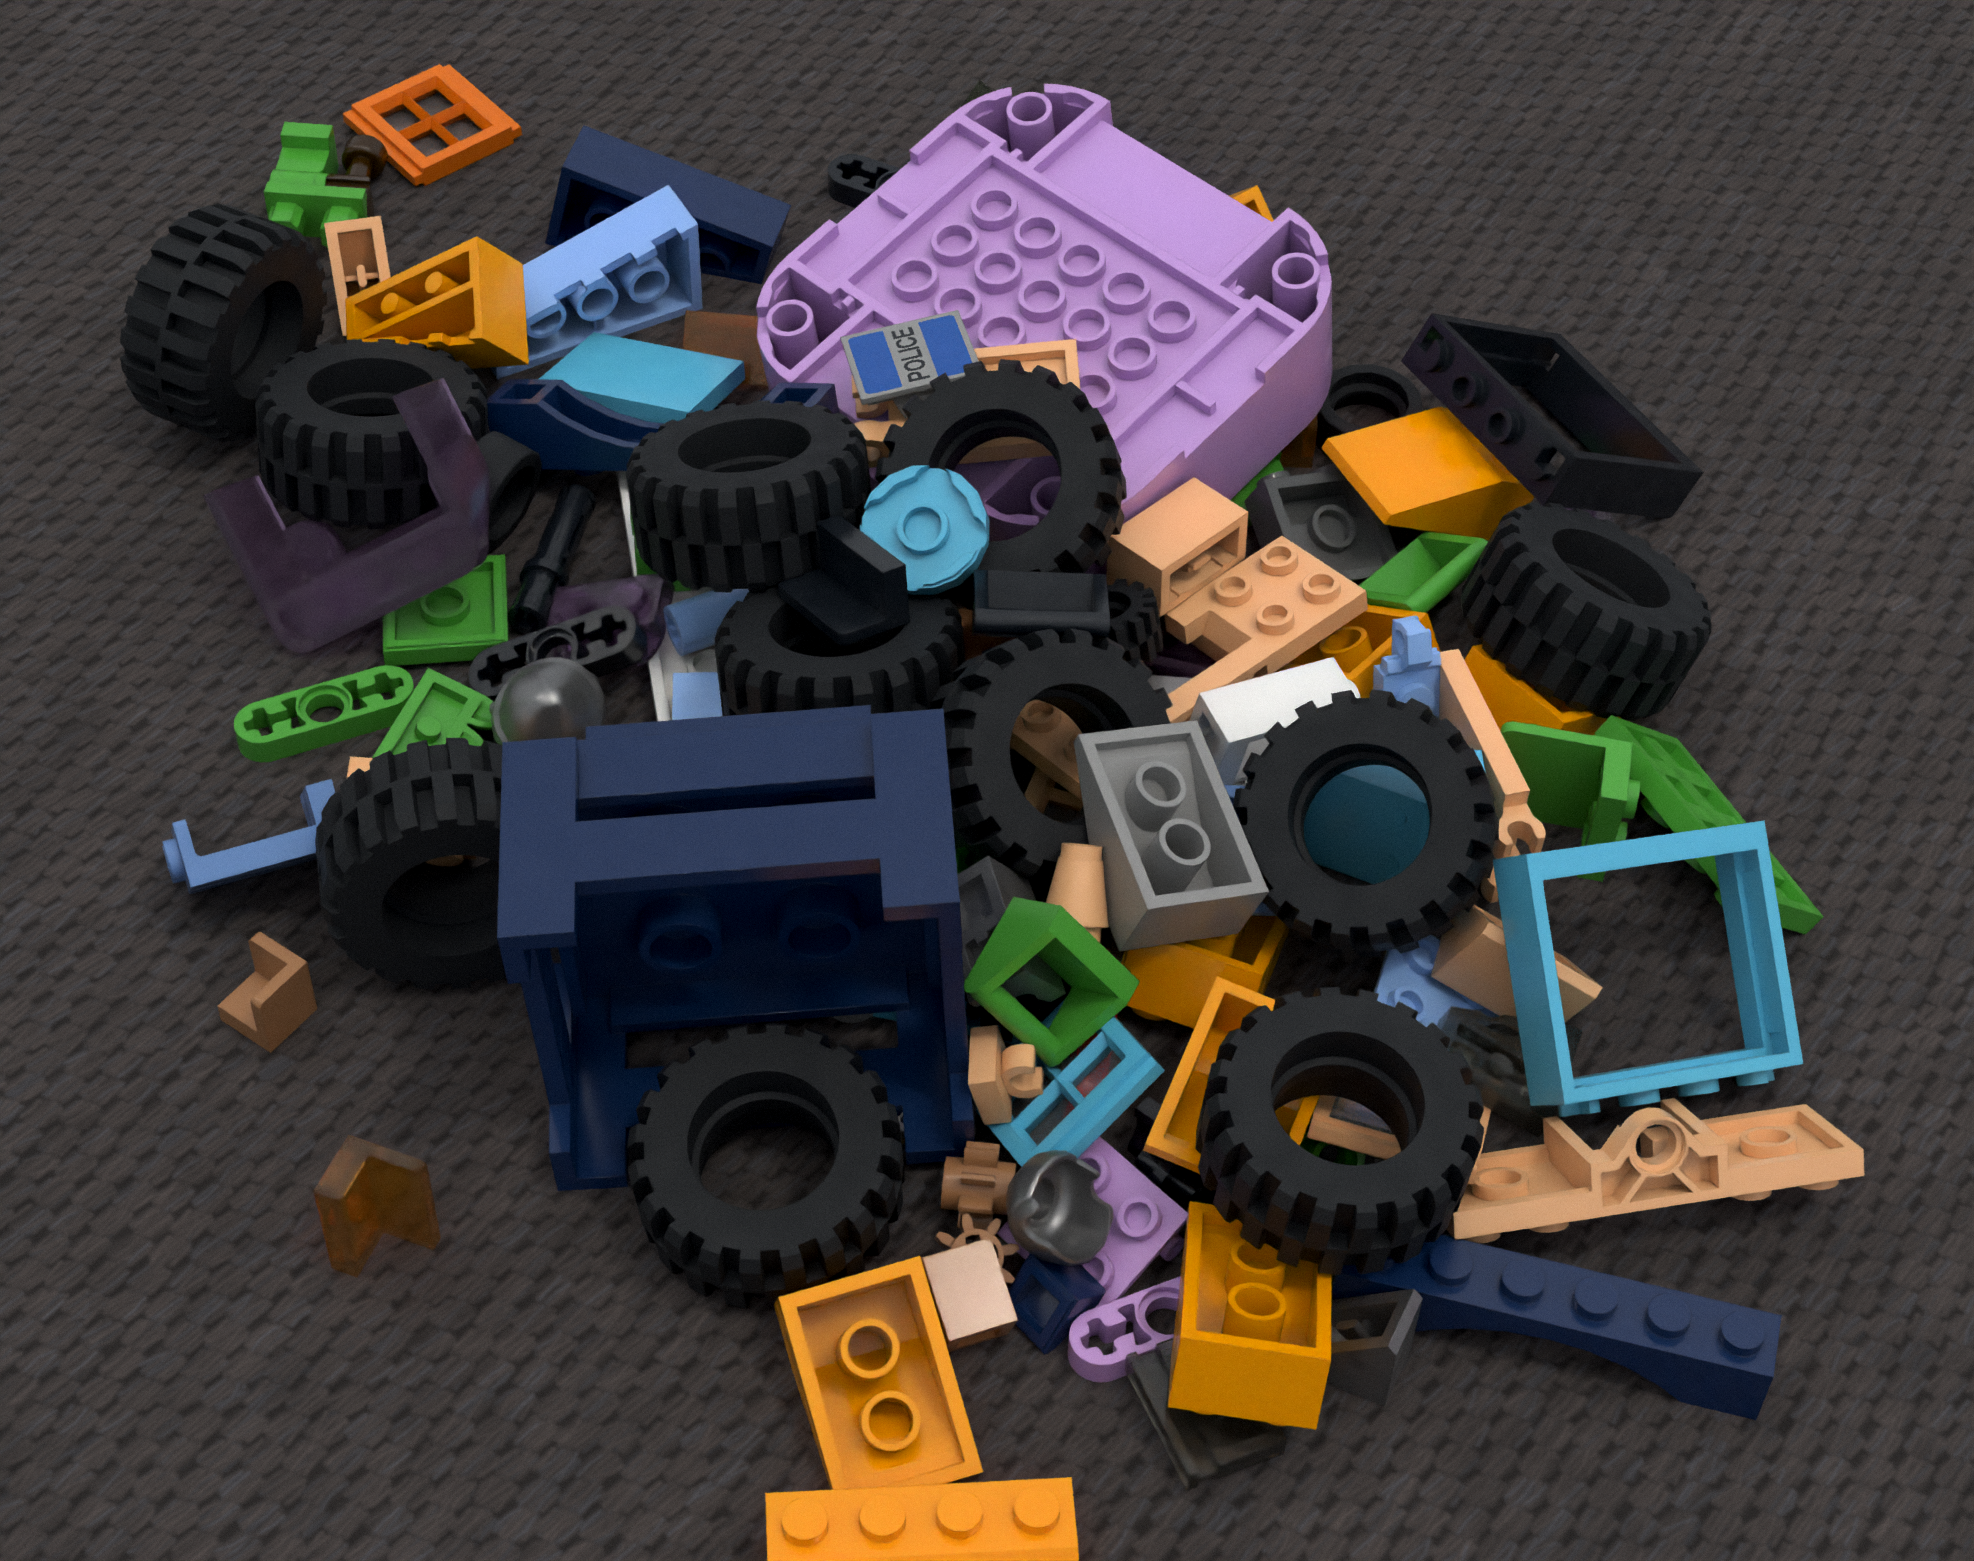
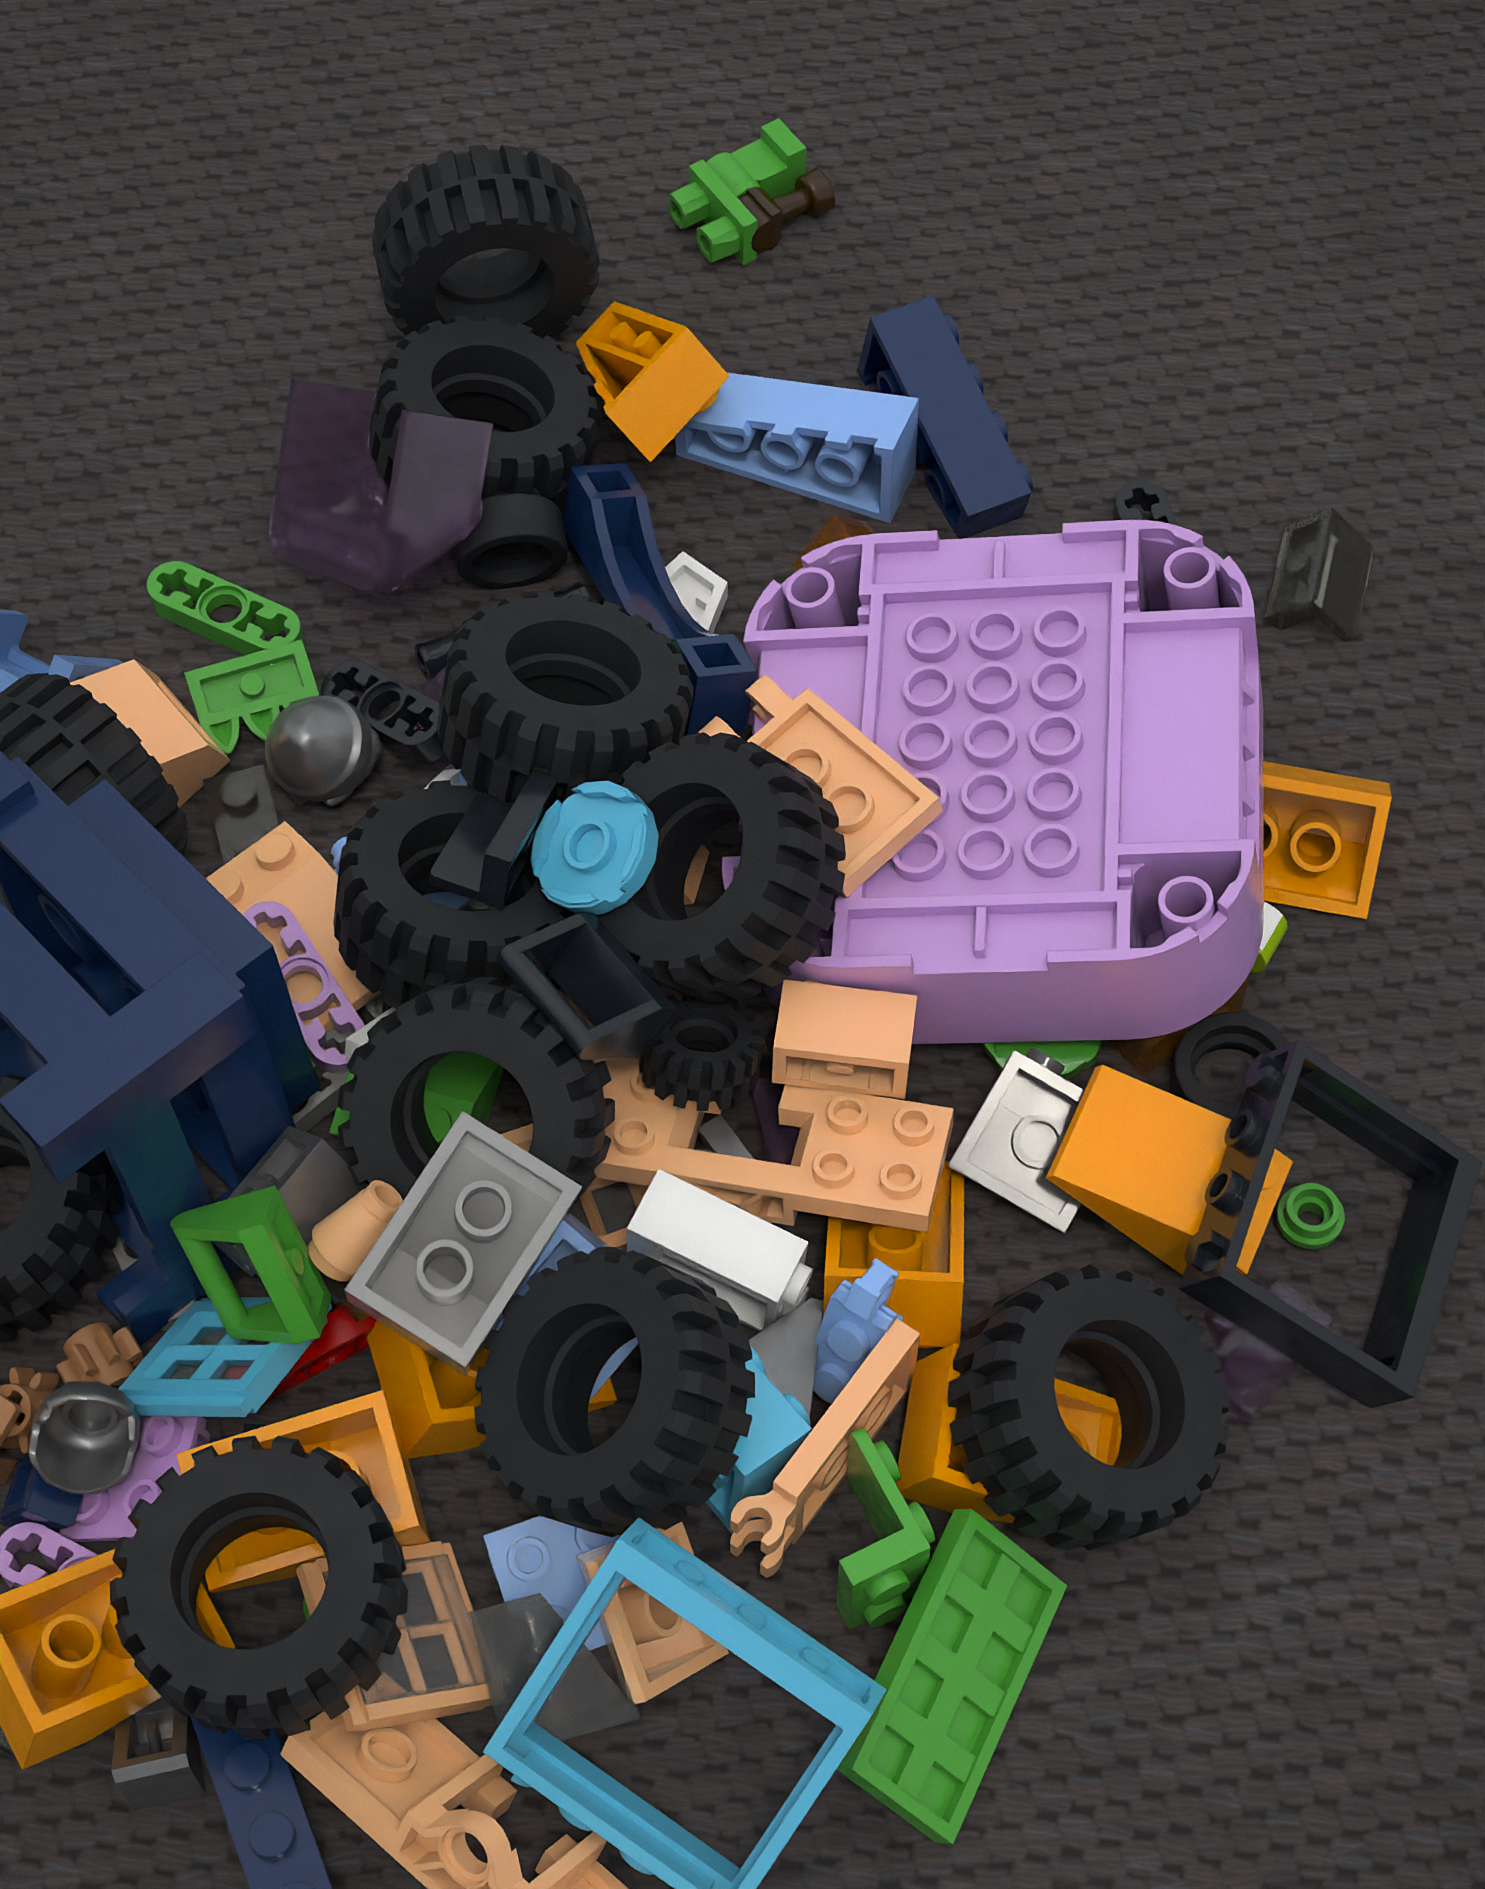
camera: 55 degrees right, 10 degrees up
light nougat slope [324,216,391,336] -> none
orange piece [343,64,522,186] -> none
bright green plate [383,554,509,666] -> none
medium azure tile [539,332,745,423] -> none
piece [840,310,978,419] -> none
light nougat tile [968,1025,1044,1125] -> none
bright green tile [1359,531,1488,613] -> none

